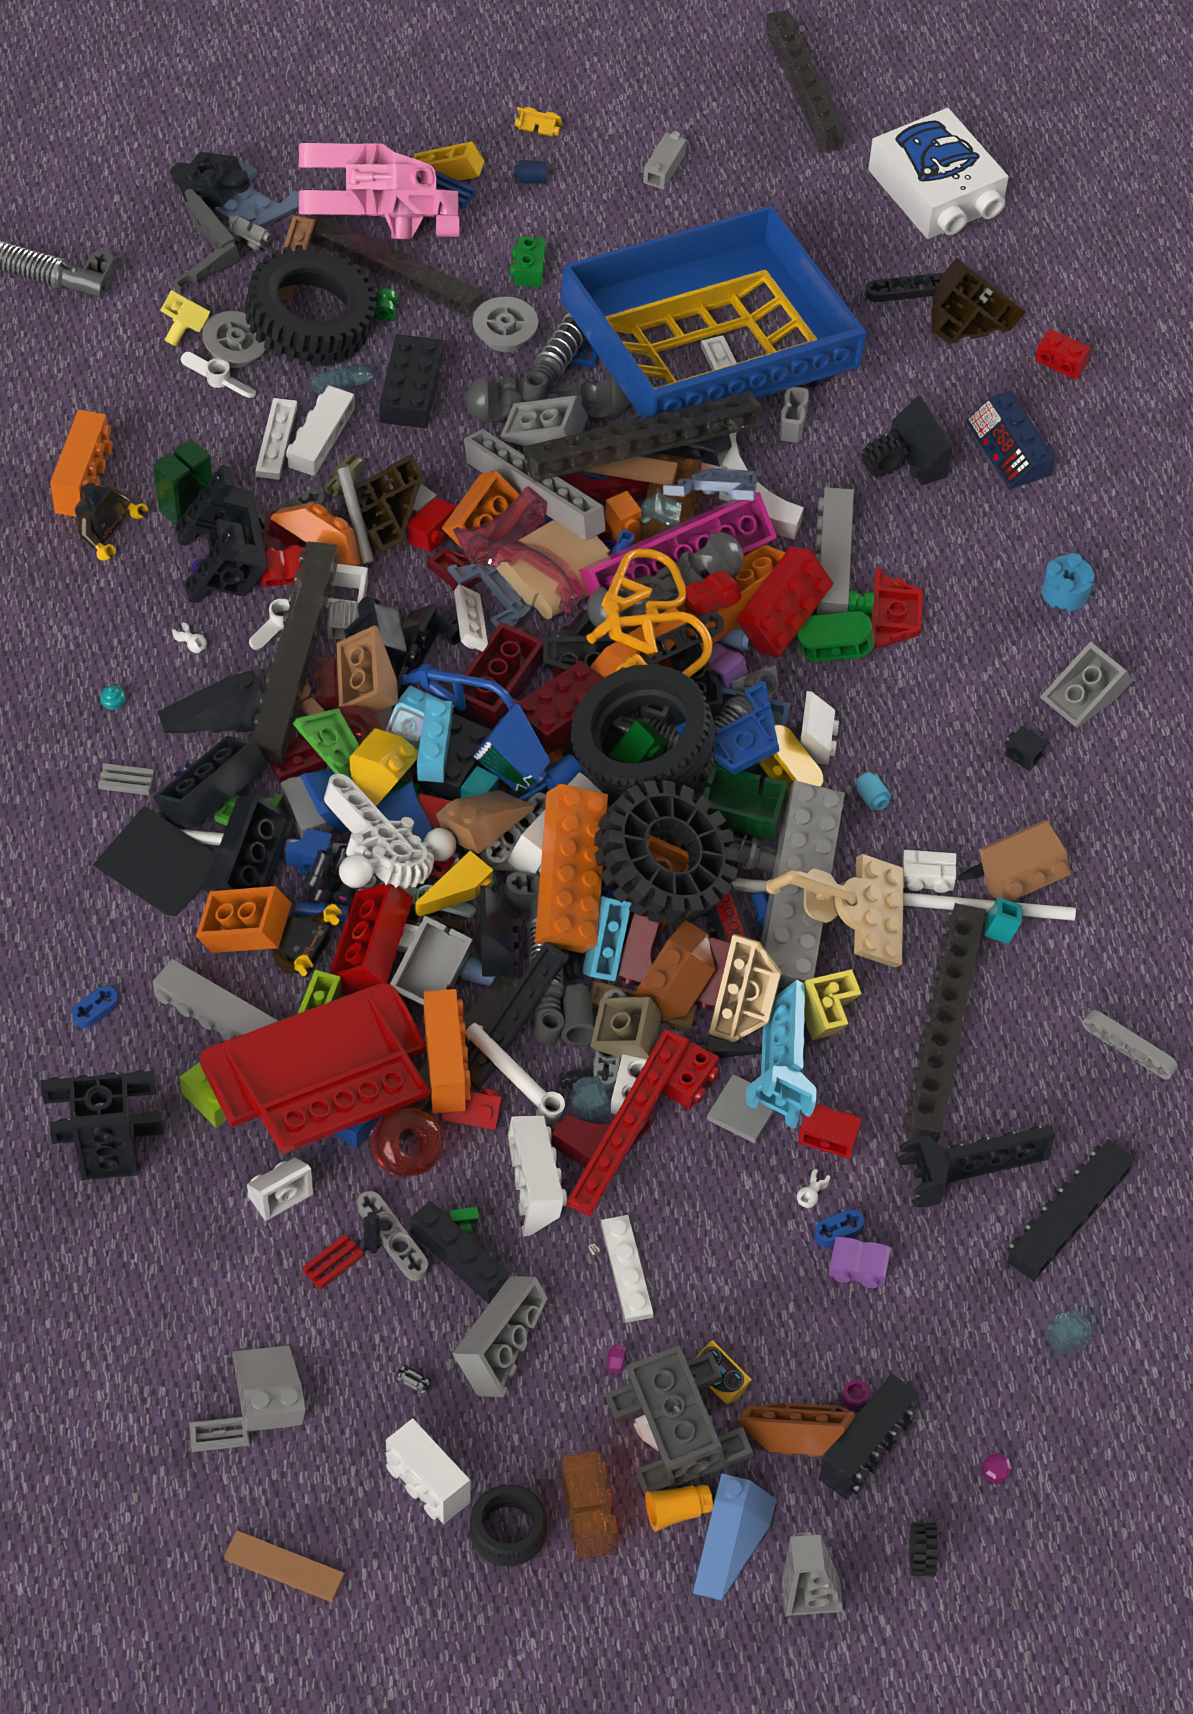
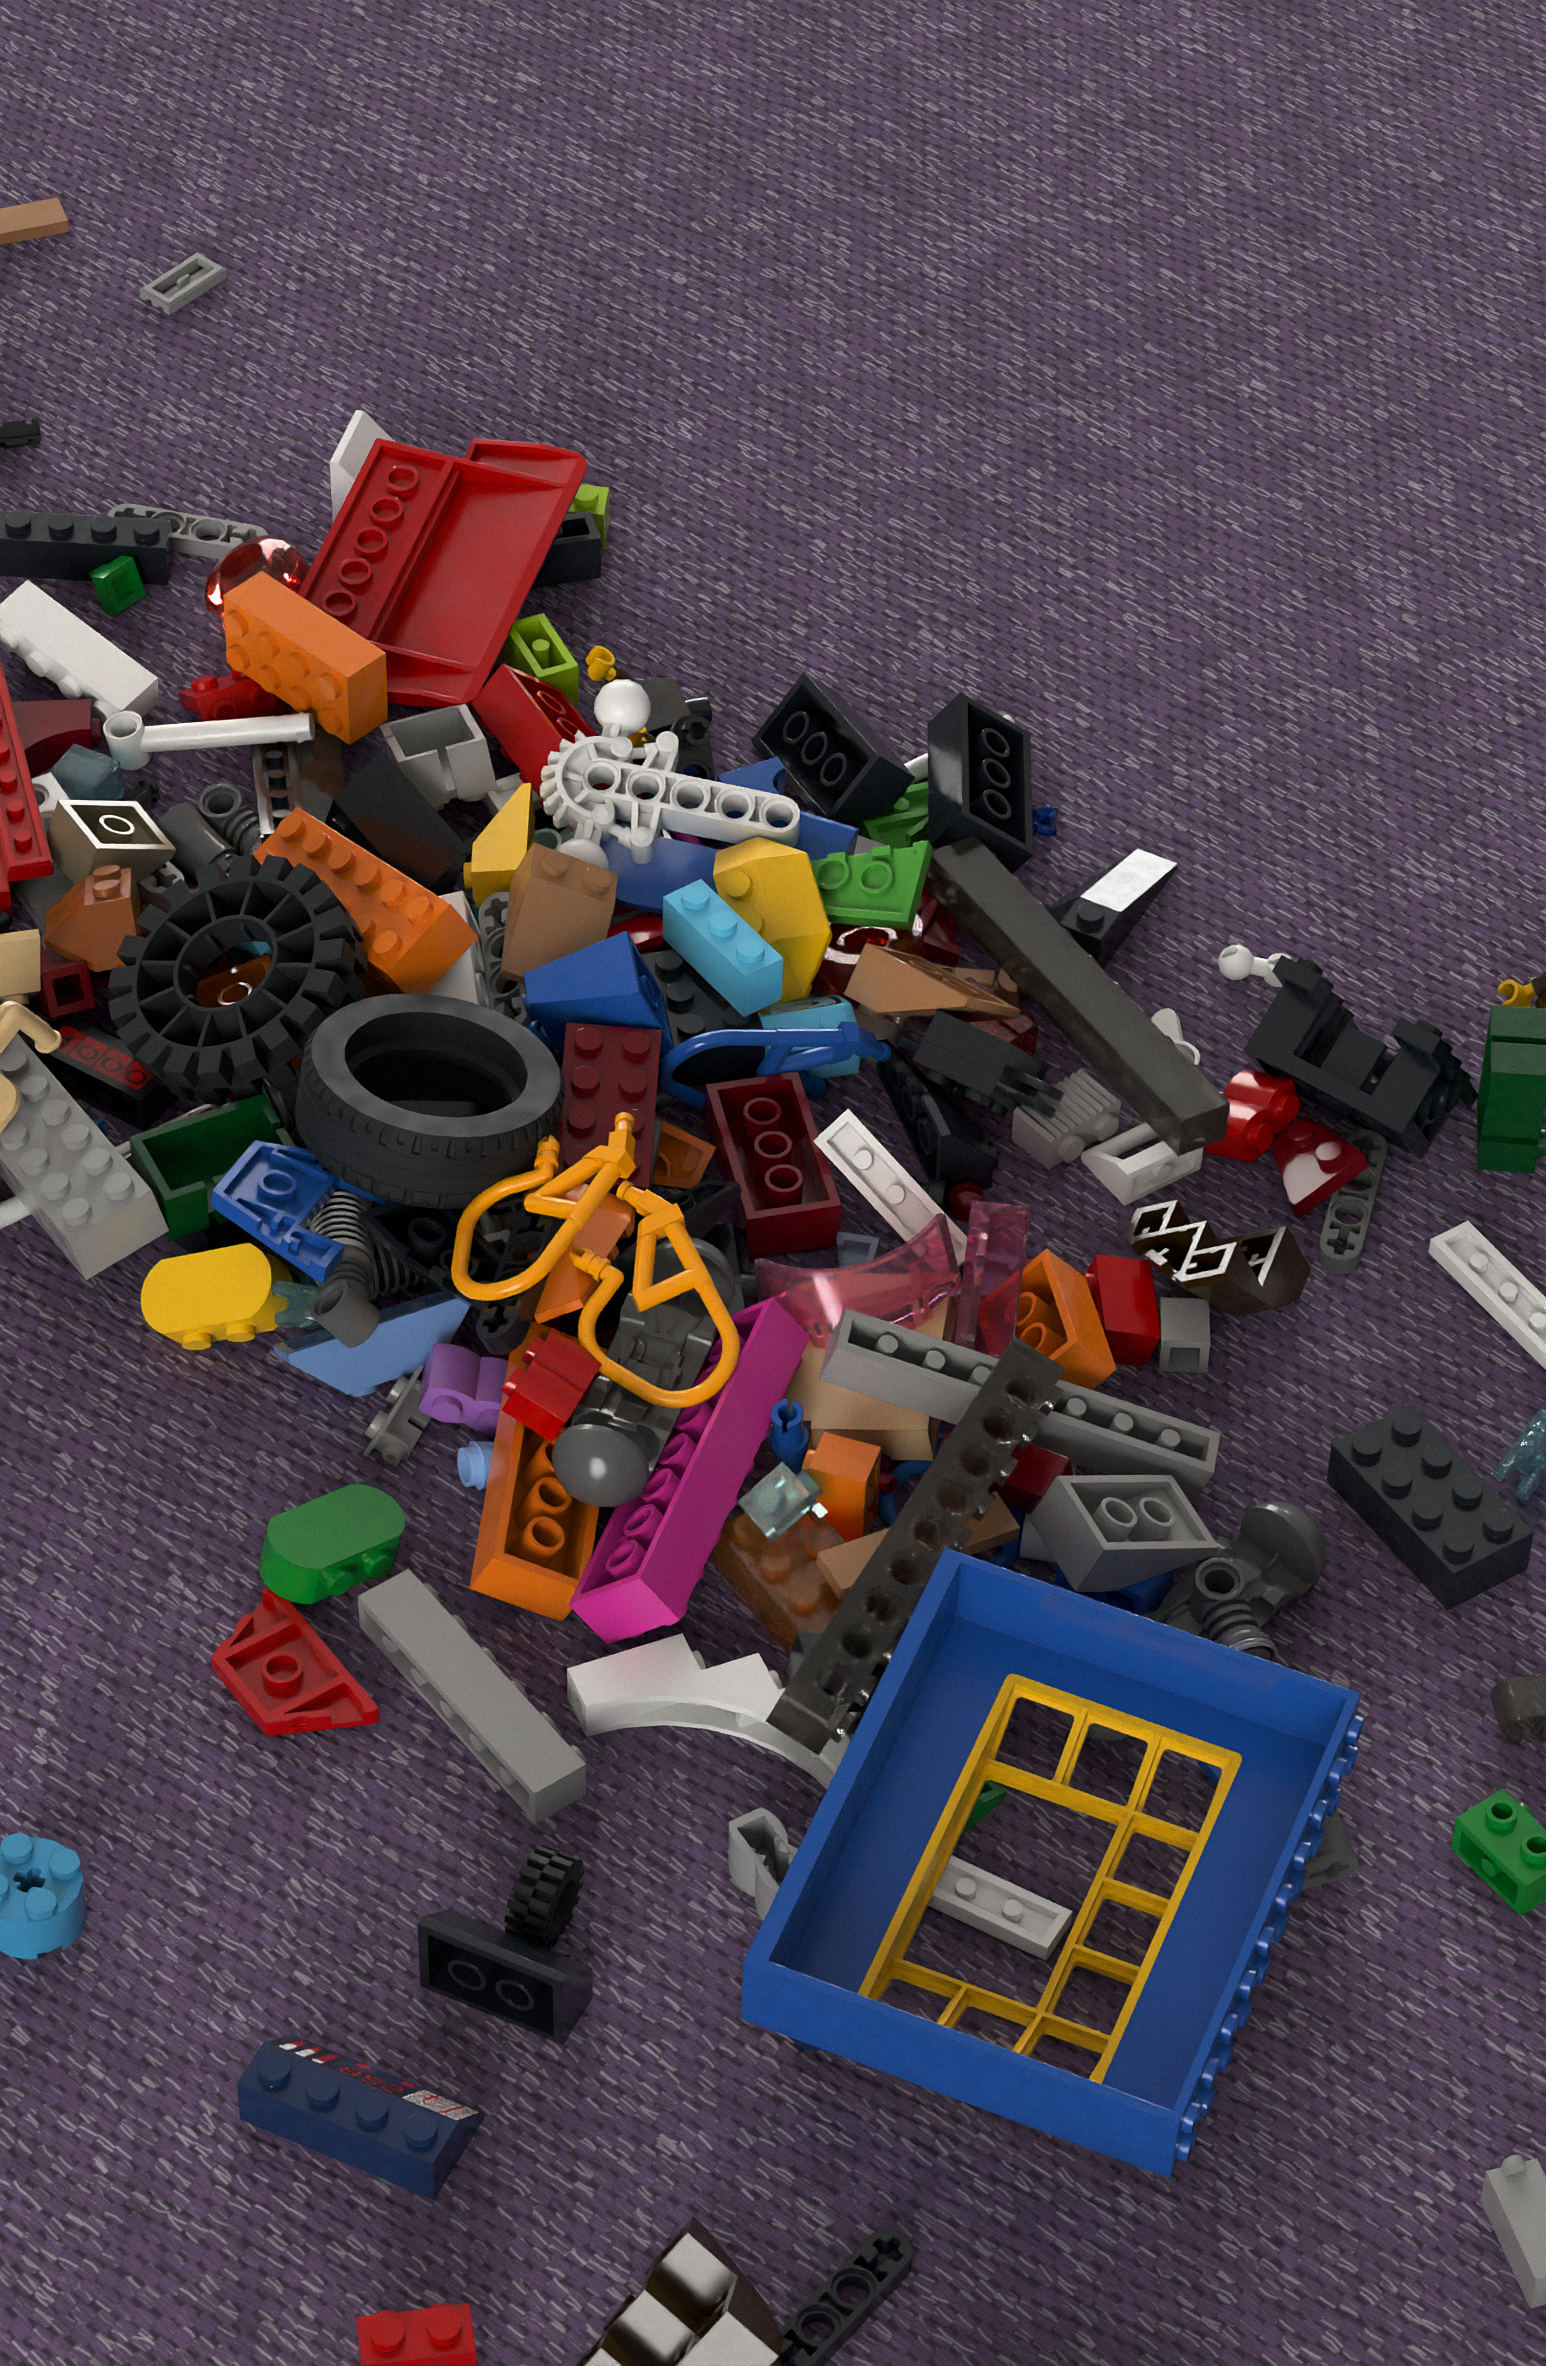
camera: 140 degrees right, 10 degrees down
black piece [41,1070,163,1180] -> none
blue beam [72,986,118,1028] -> none
black sticker [93,806,216,916] -> none
light grey tile [98,763,155,795] -> none
teal plate [100,685,126,710] -> none
light grey brick [153,959,278,1041] -> none
orange brick [196,886,292,953] -> none
light grey slope [232,1345,305,1431] -> none
orange wedge [270,502,362,567] -> none
white brick [286,385,355,476] -> none
red tile [302,1234,364,1290] -> none
olive arm [324,453,365,496] -> none
light grey piece [337,467,375,565] -> none
black axle [363,1212,380,1254] -> none
light grey piece [473,297,538,352] -> none
sand blue wing [663,468,757,501] -> none
red brick [735,547,834,657] -> none
white slope [800,691,839,765] -> none
green wheel [847,590,874,617] -> none
medium azure brick [856,772,891,810] -> none

